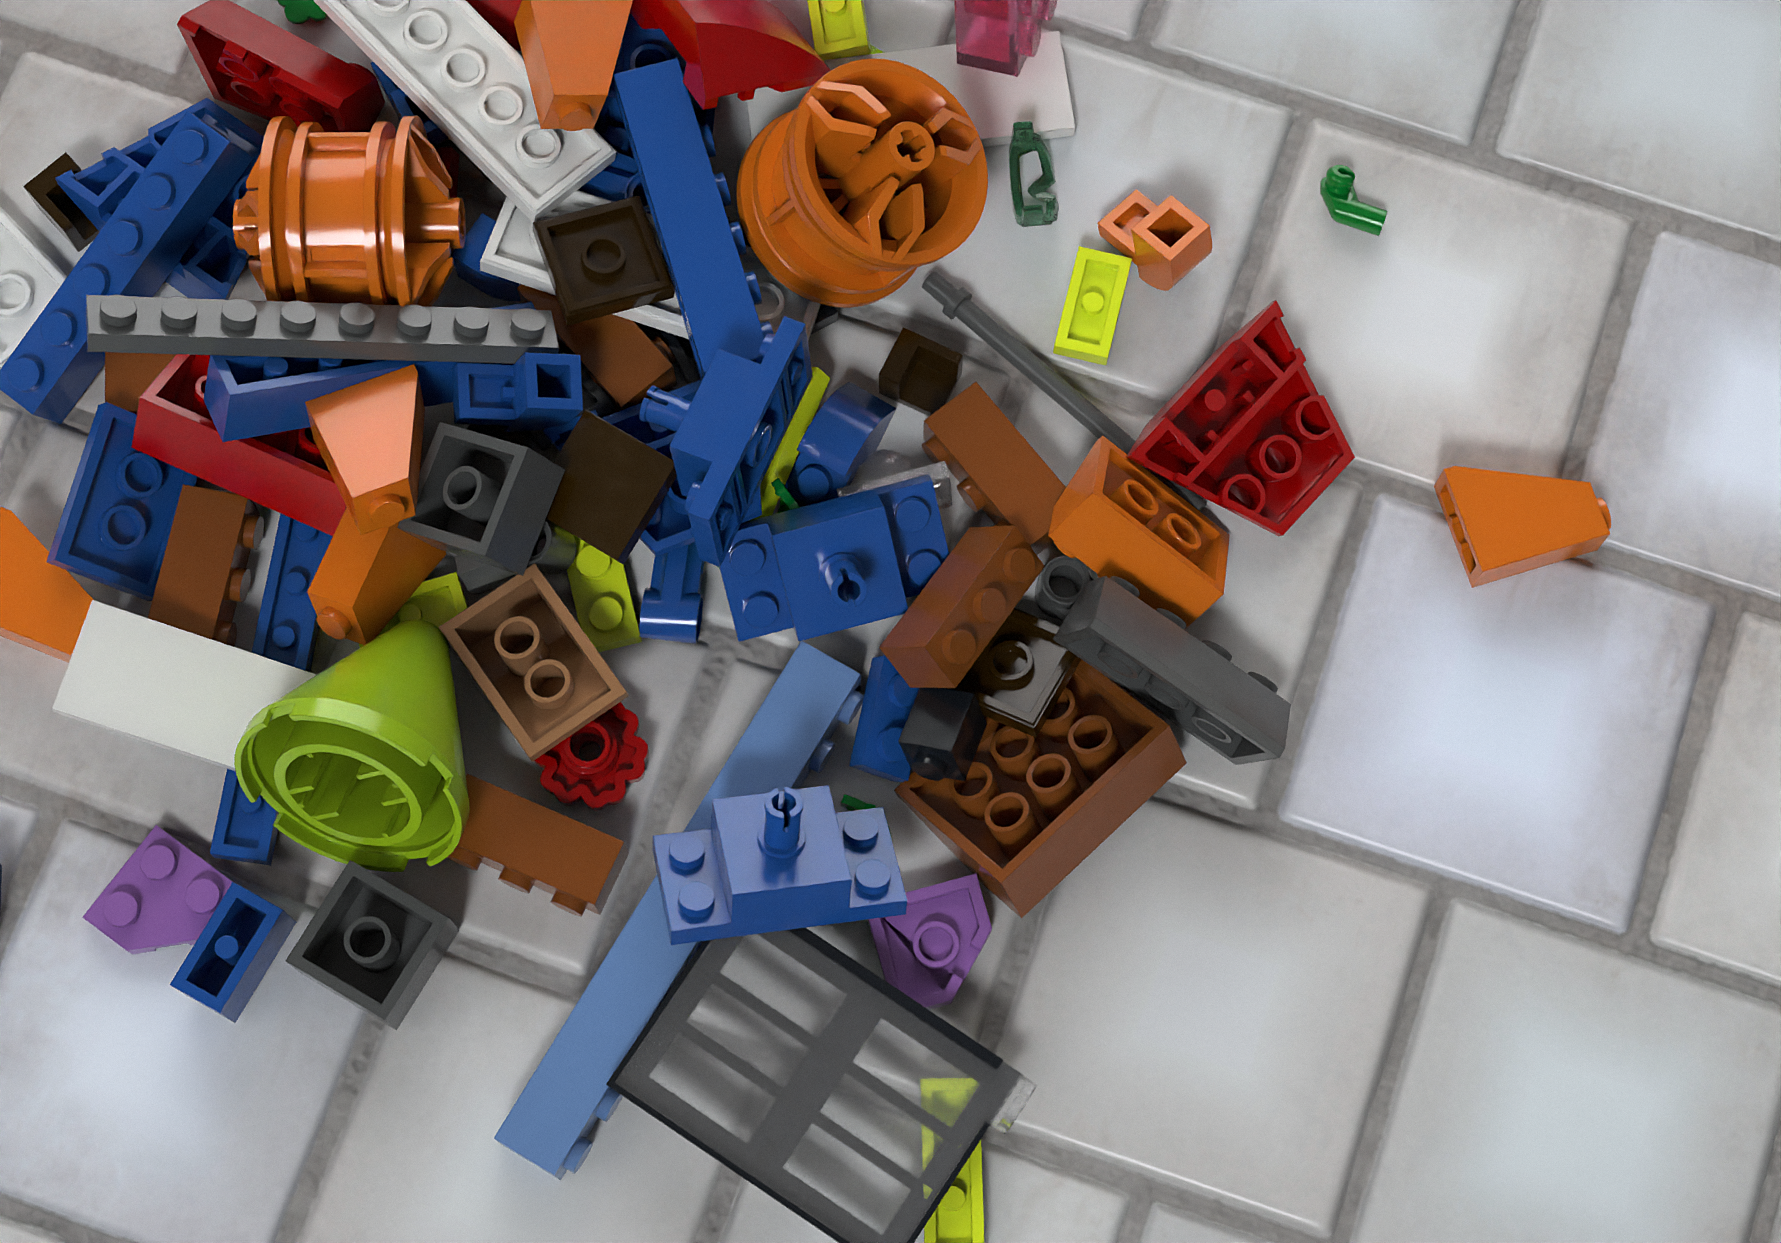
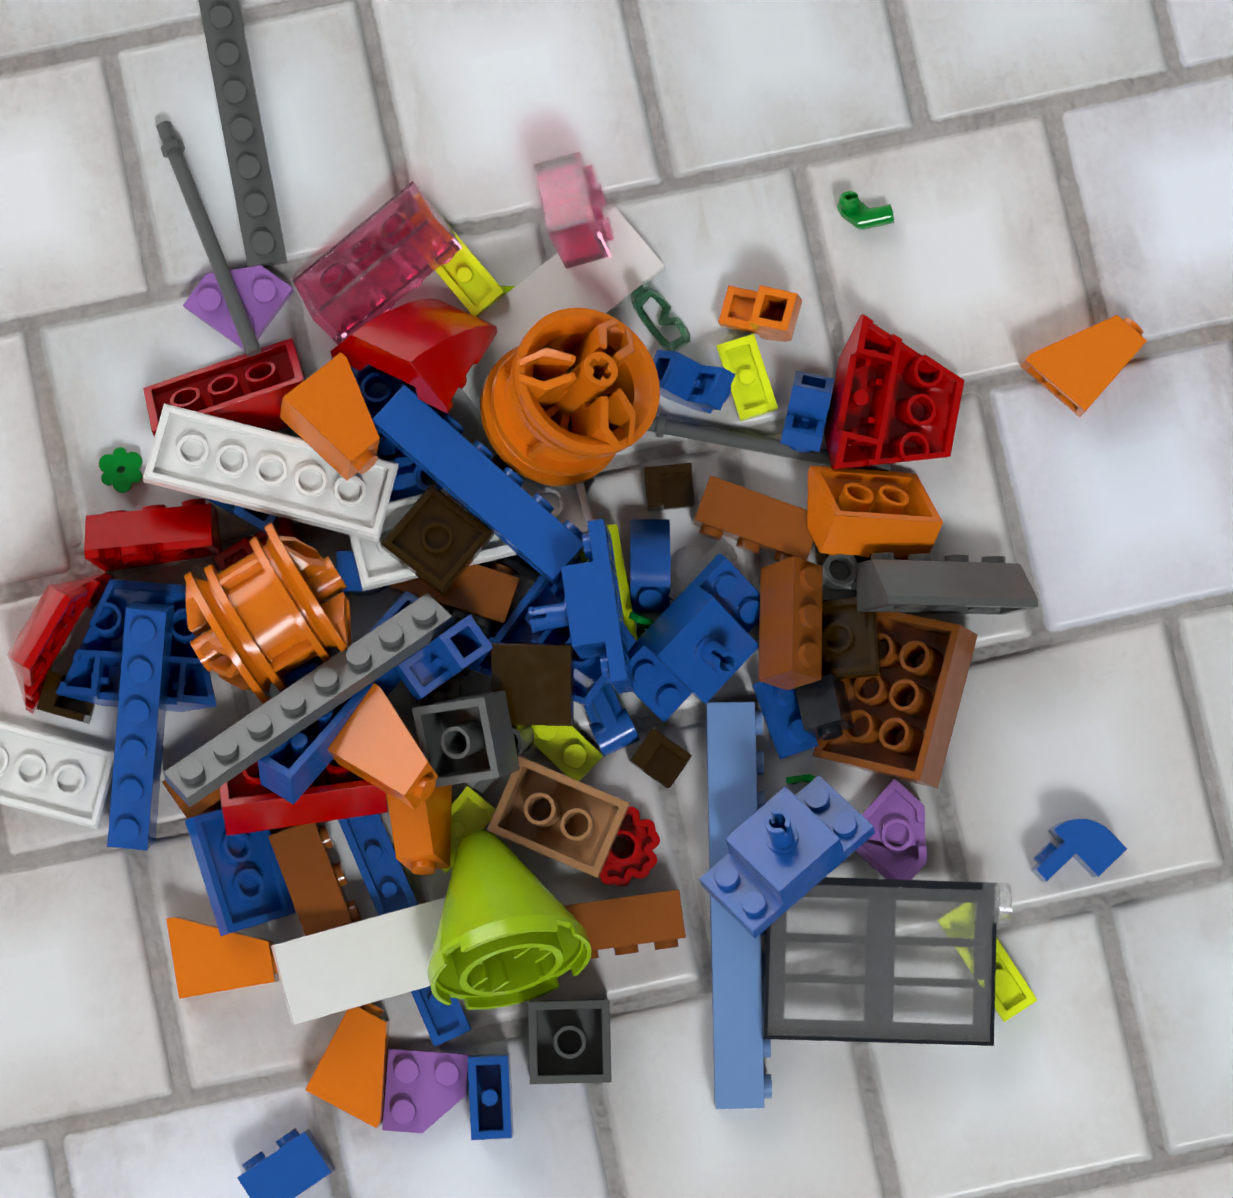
camera: 30 degrees left, 10 degrees up
none -> red wedge [7,573,113,714]
none -> orange slope [305,1003,390,1128]
none -> dark brown panel [630,728,692,788]
none -> blue brick [653,350,735,414]
none -> blue brick [780,370,835,452]
none -> blue brick [1031,819,1127,882]

